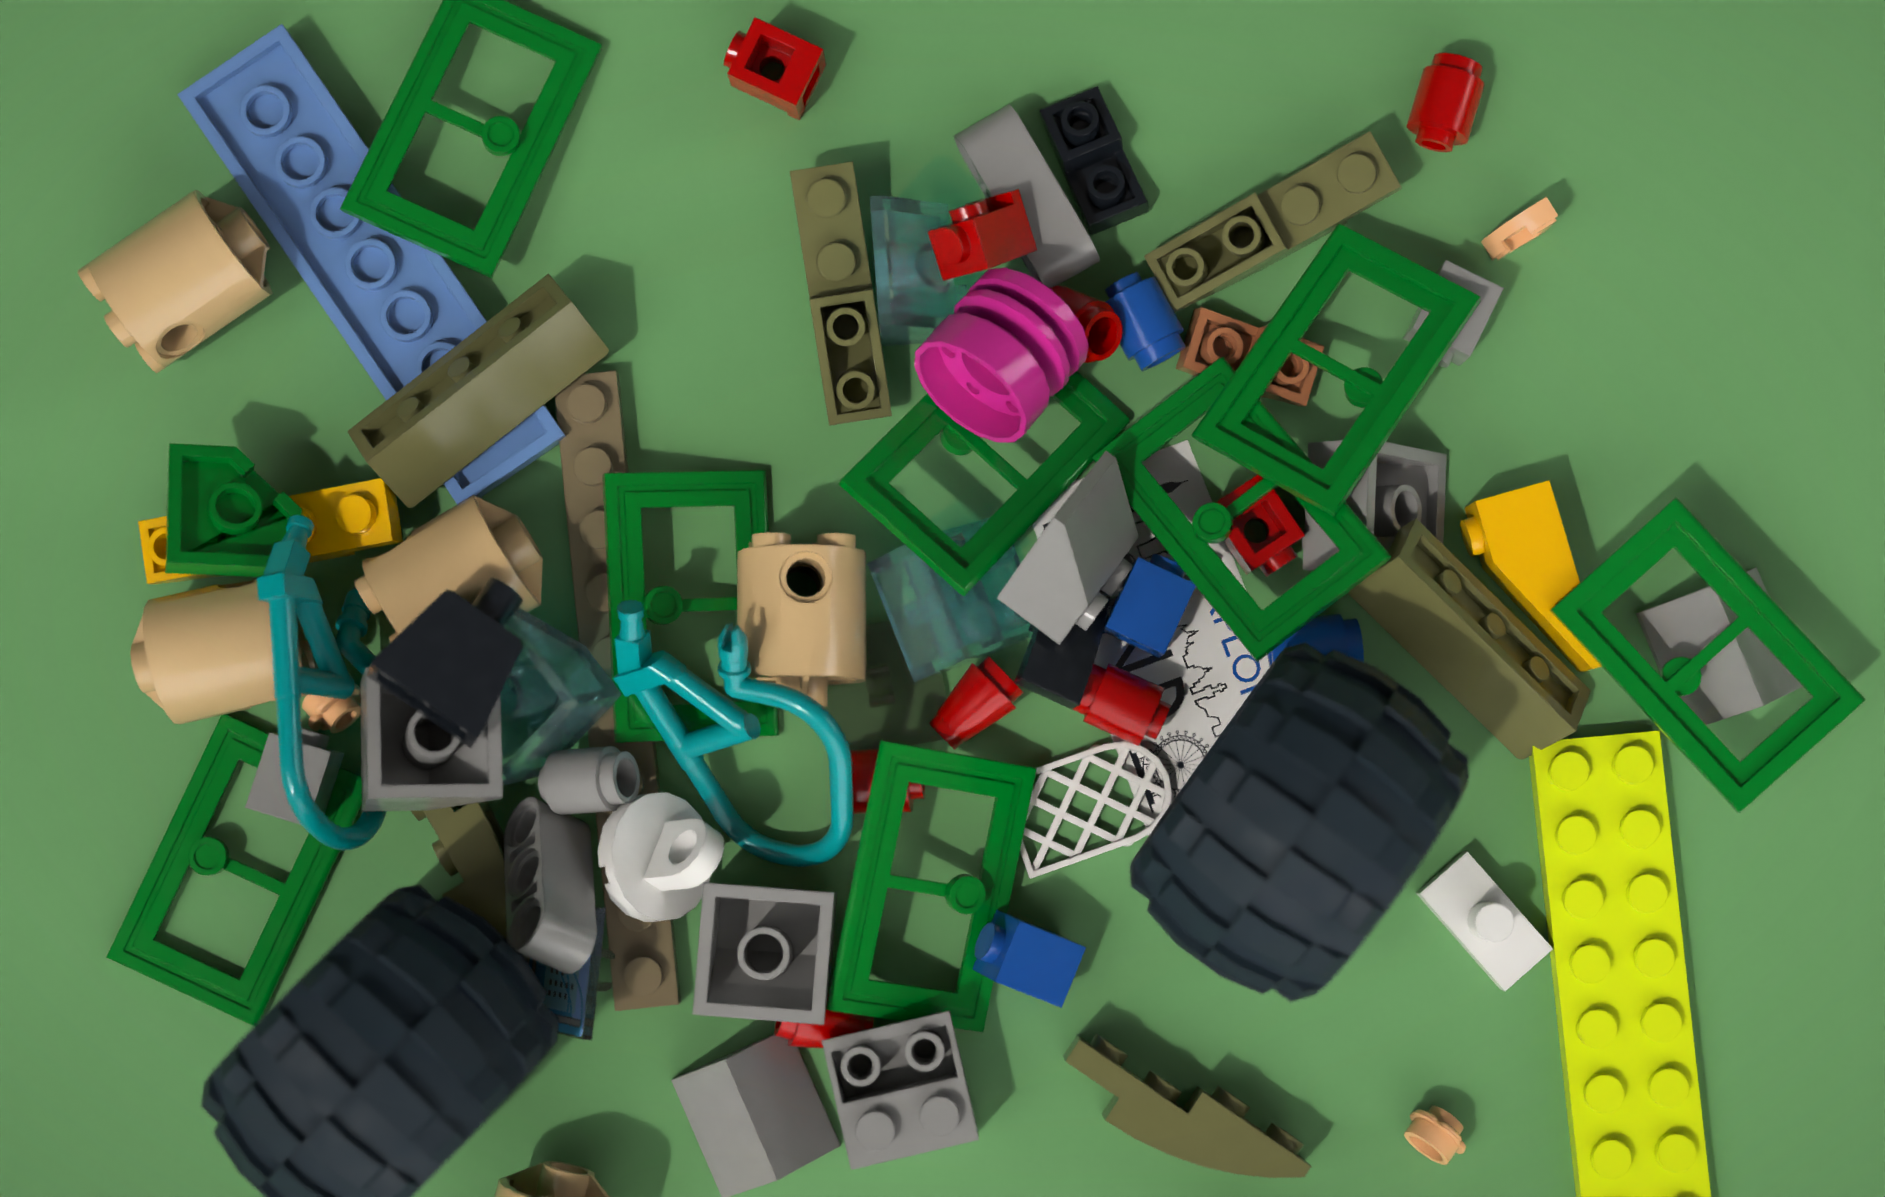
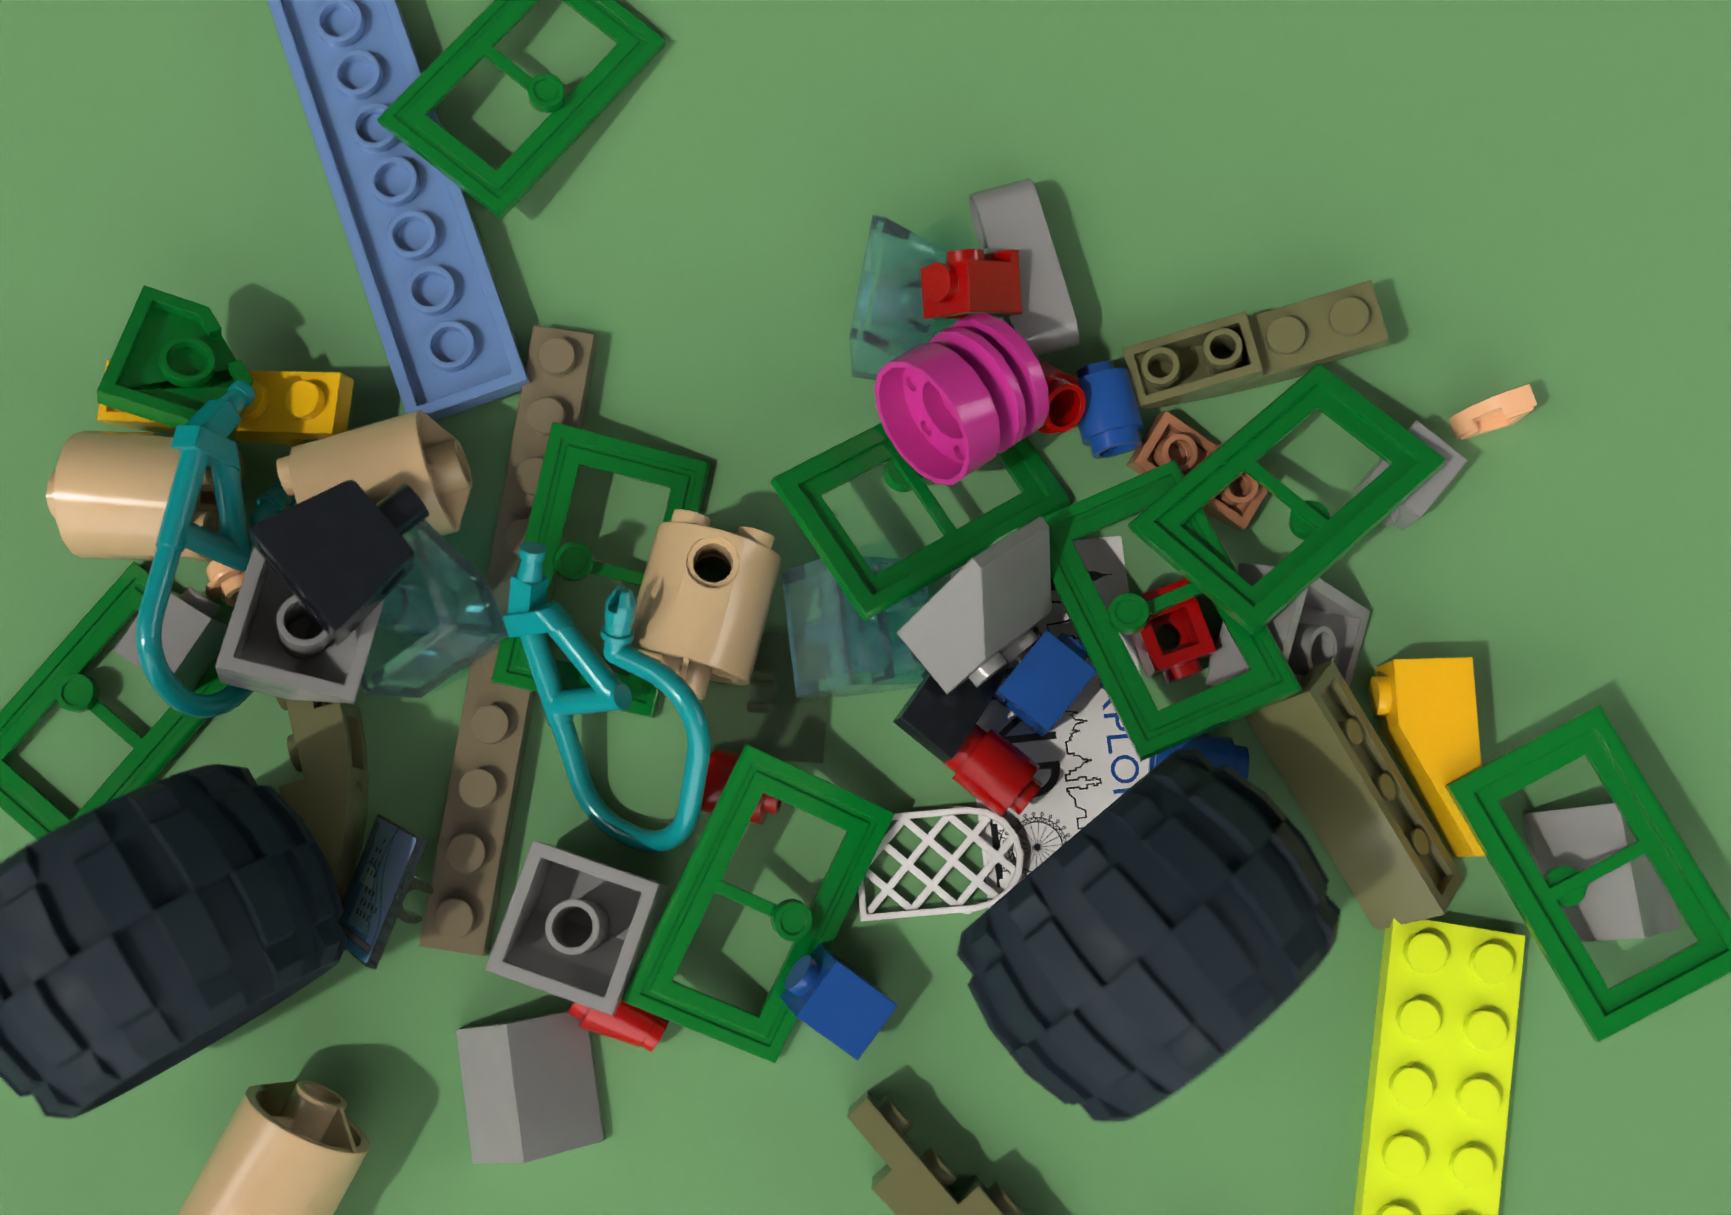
camera: 15 degrees right, 5 degrees down
tan cylinder [78,190,273,373] -> none
olive panel [347,273,609,508] -> none
light grey beam [504,797,597,974] -> none
light grey brick [538,746,640,815] -> none
white tile [598,792,725,922] -> none
red brick [724,17,826,120] -> none
olive slope [790,161,892,426] -> none
light grey slope [822,1010,979,1170] -> none
red cone [928,656,1024,750] -> none
black slope [1039,86,1148,236] -> none
red brick [1407,53,1485,153] -> none
white tile [1416,851,1553,991] -> none

